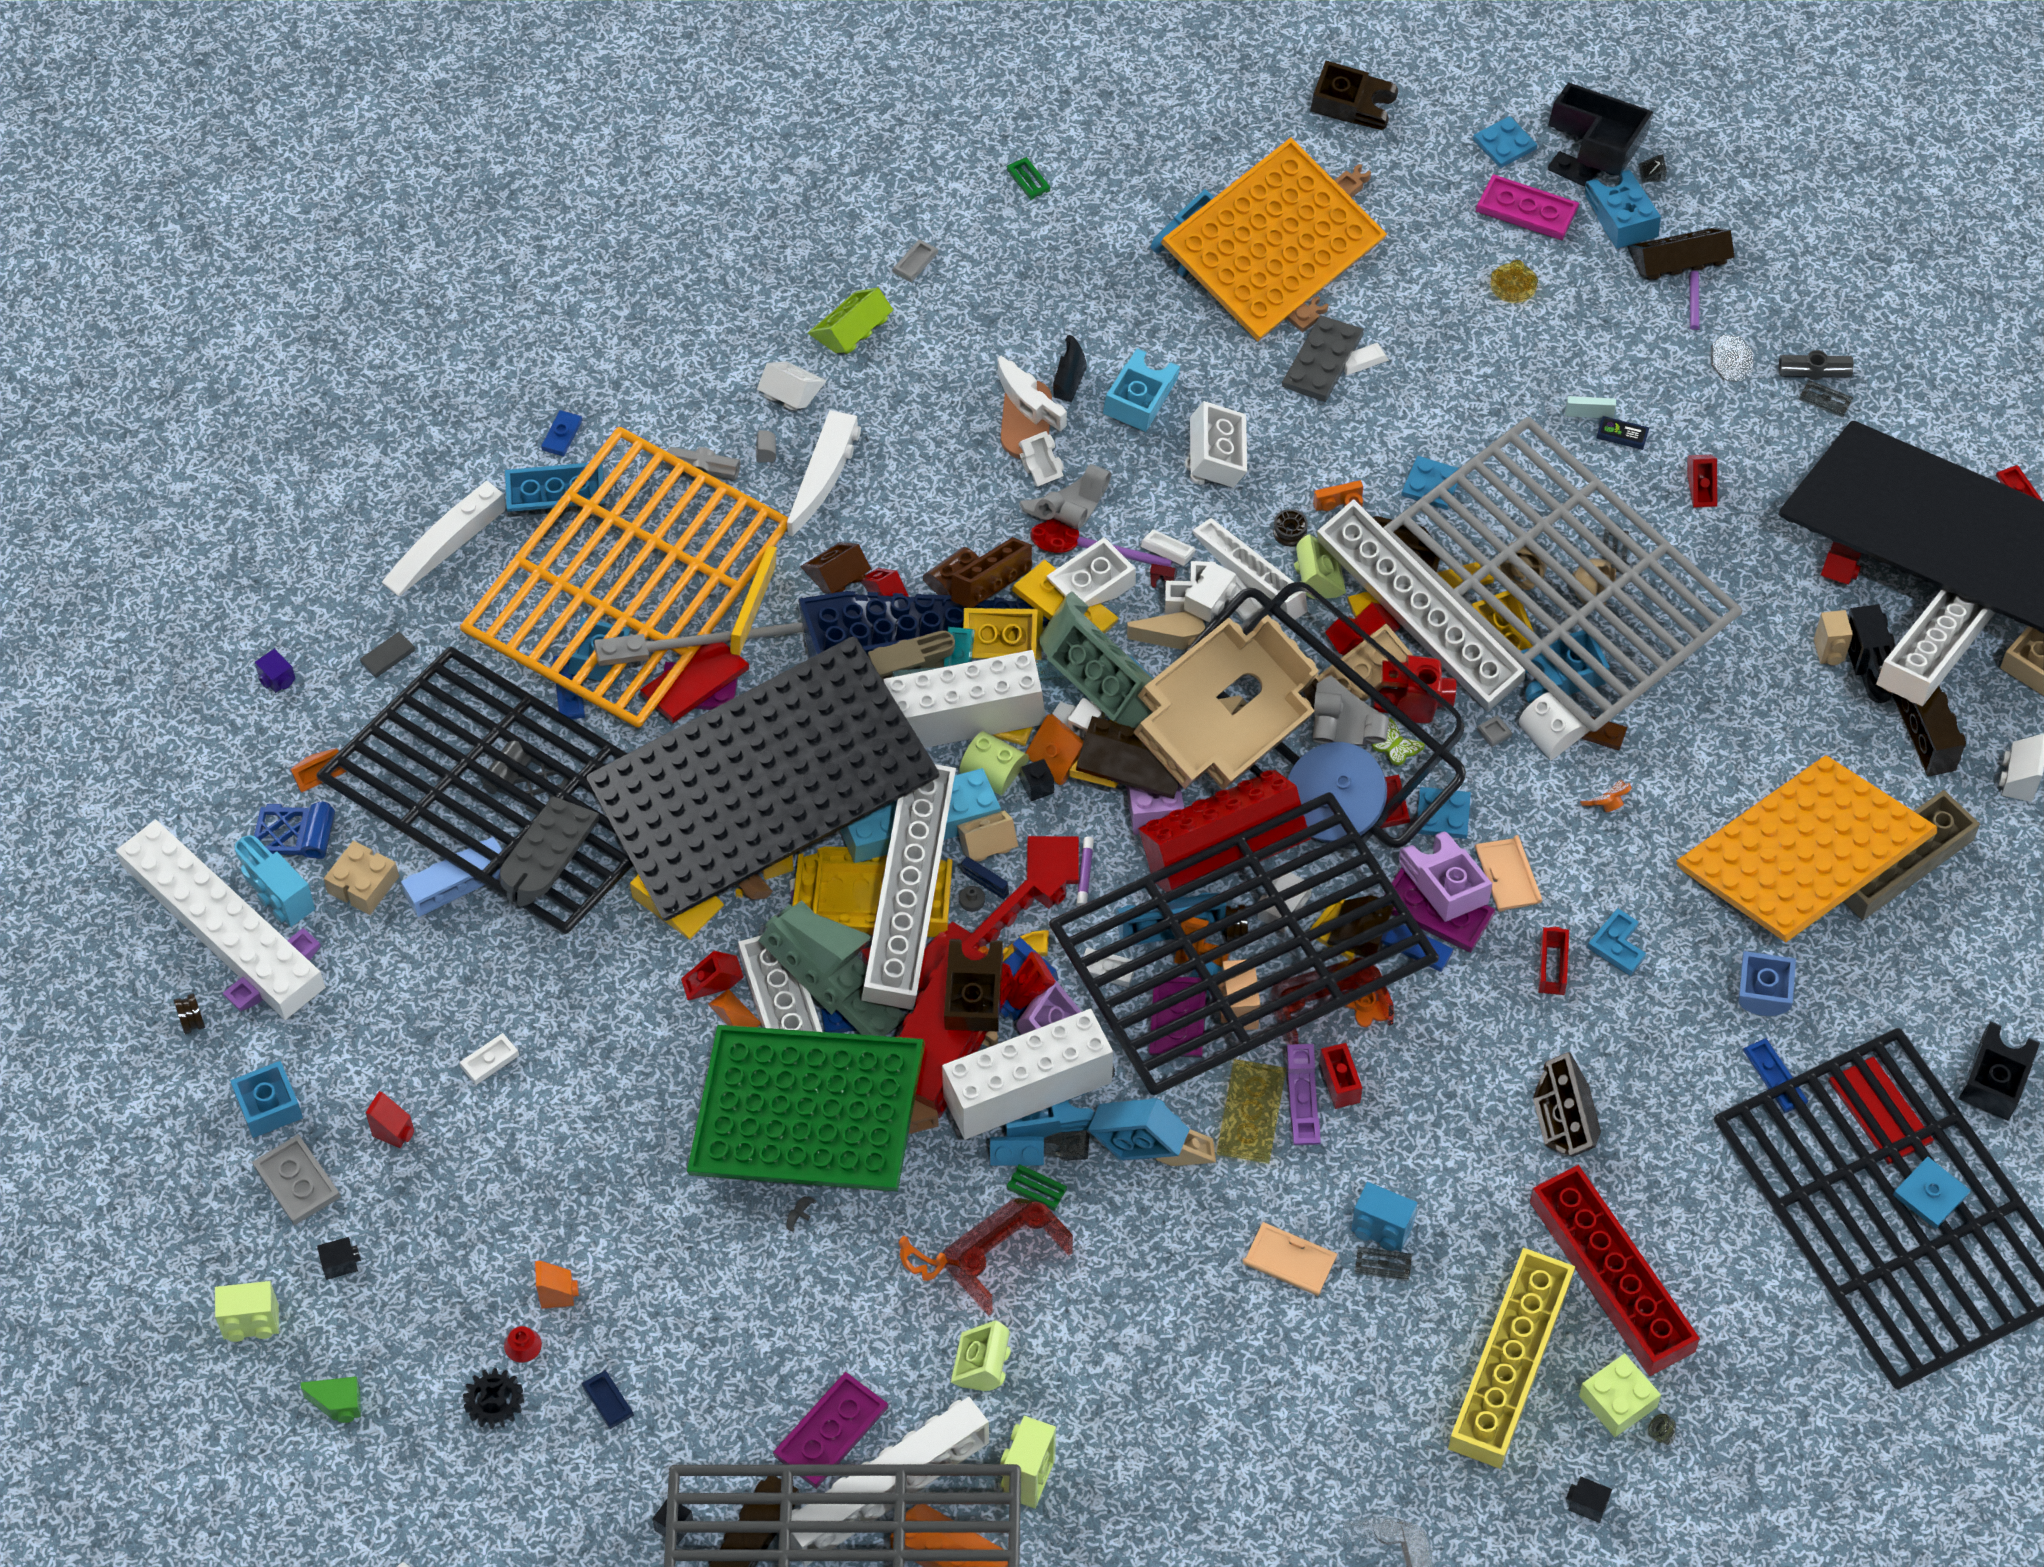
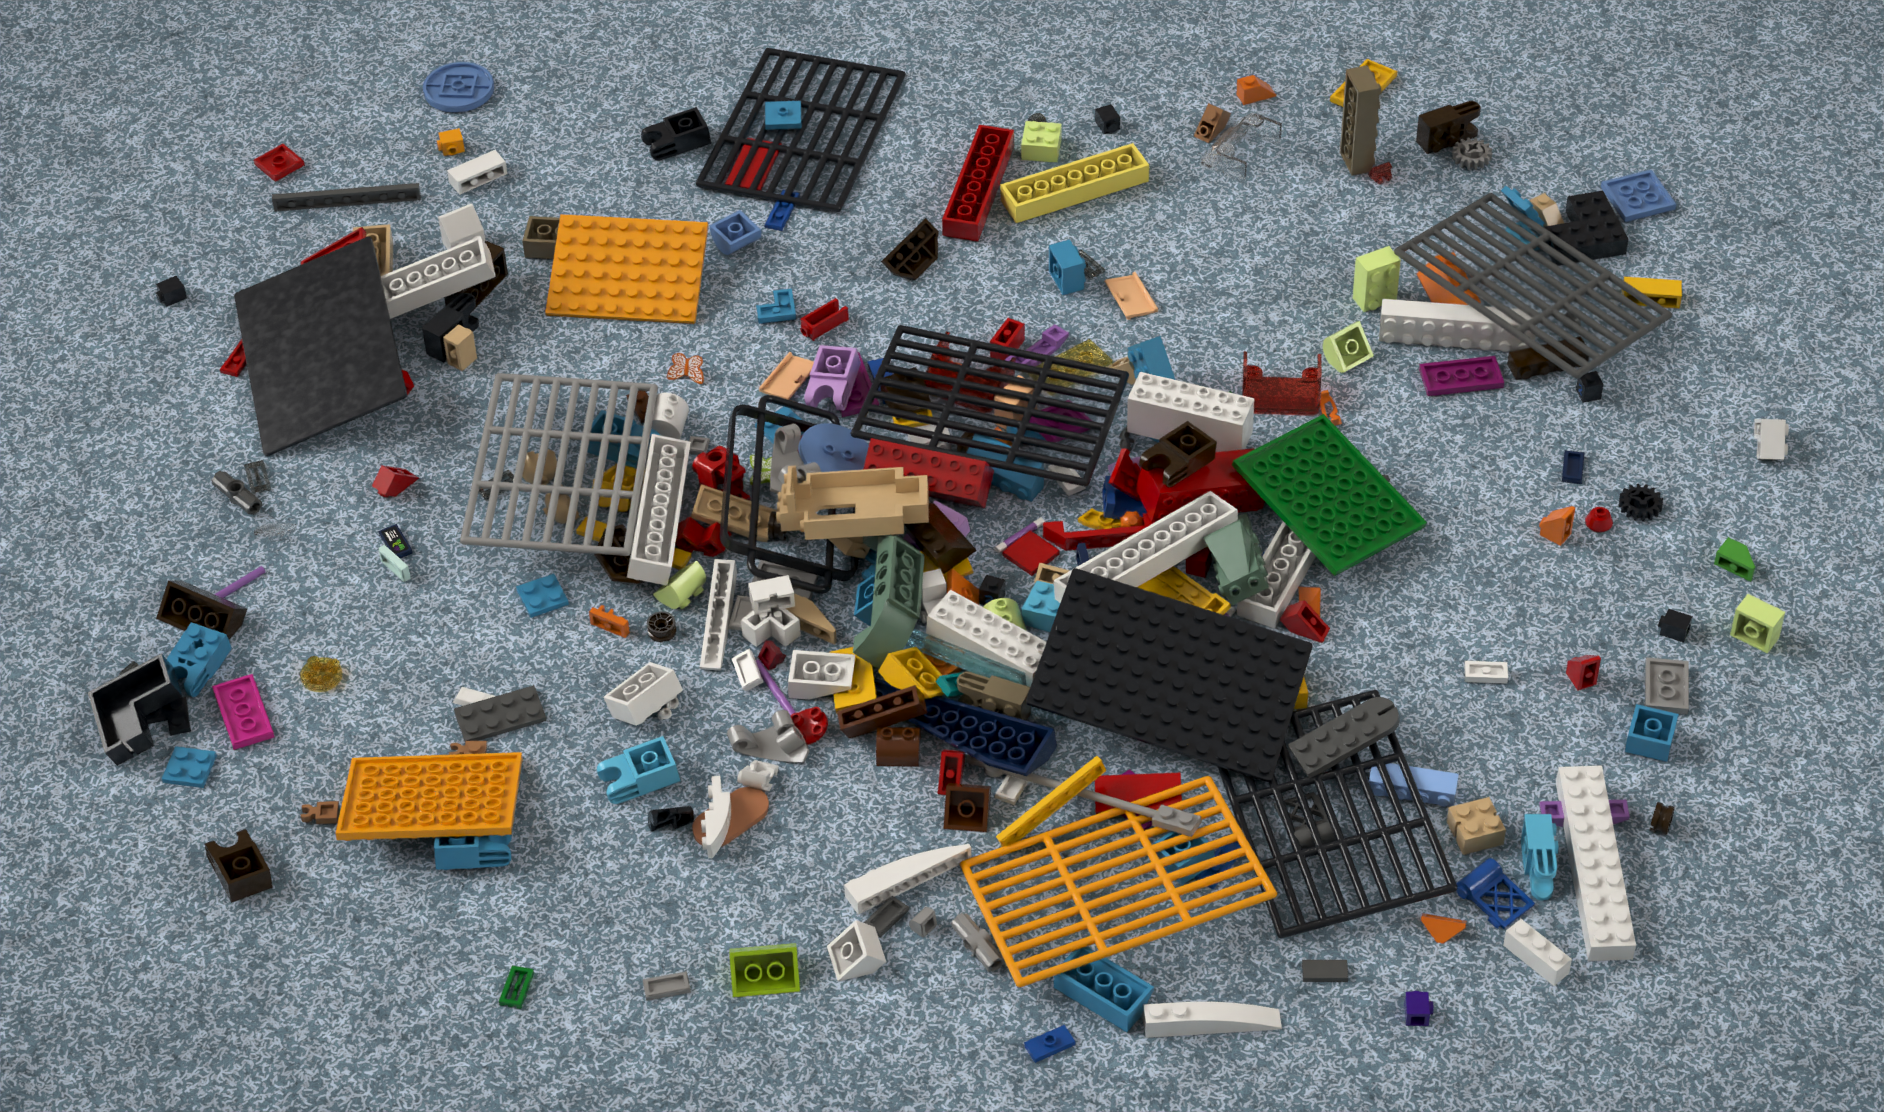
camera: 135 degrees left, 10 degrees down
none -> dark grey tile [864,896,909,938]
none -> white brick [1503,919,1572,986]

